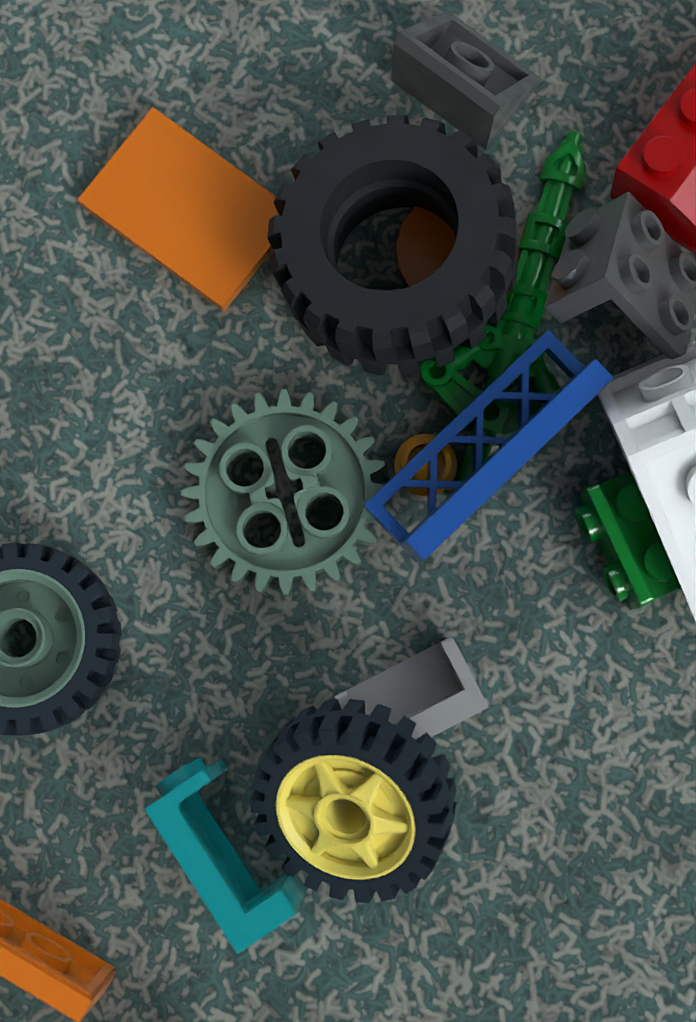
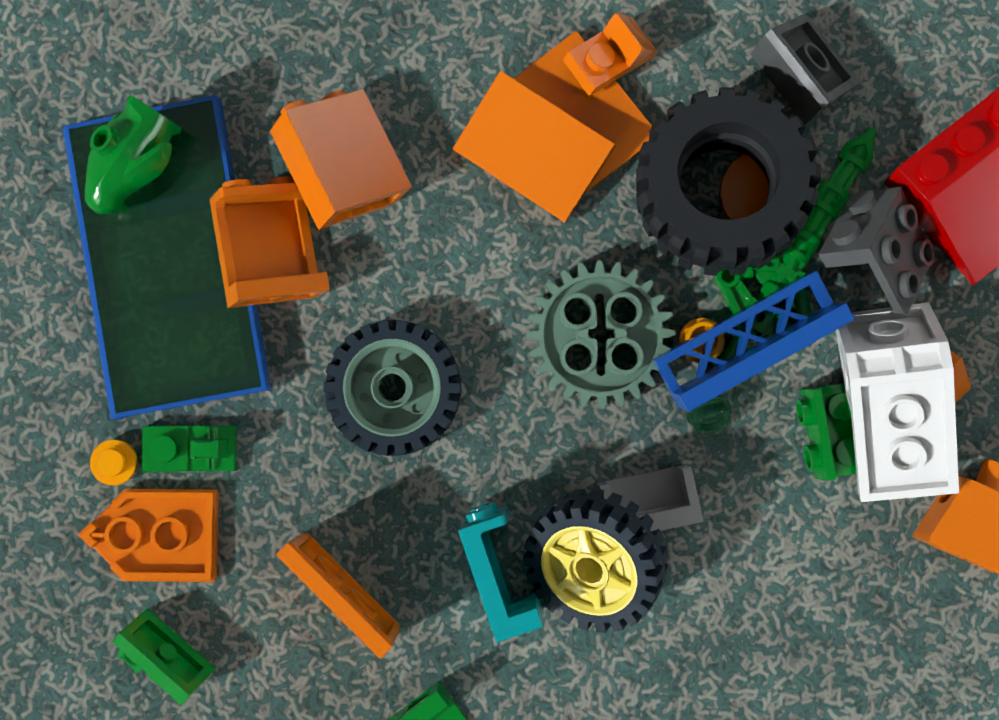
camera: 10 degrees right, 5 degrees up
none -> orange tile [452,70,616,223]
none -> orange slope [563,12,658,96]
none -> clear green plate [685,394,732,434]

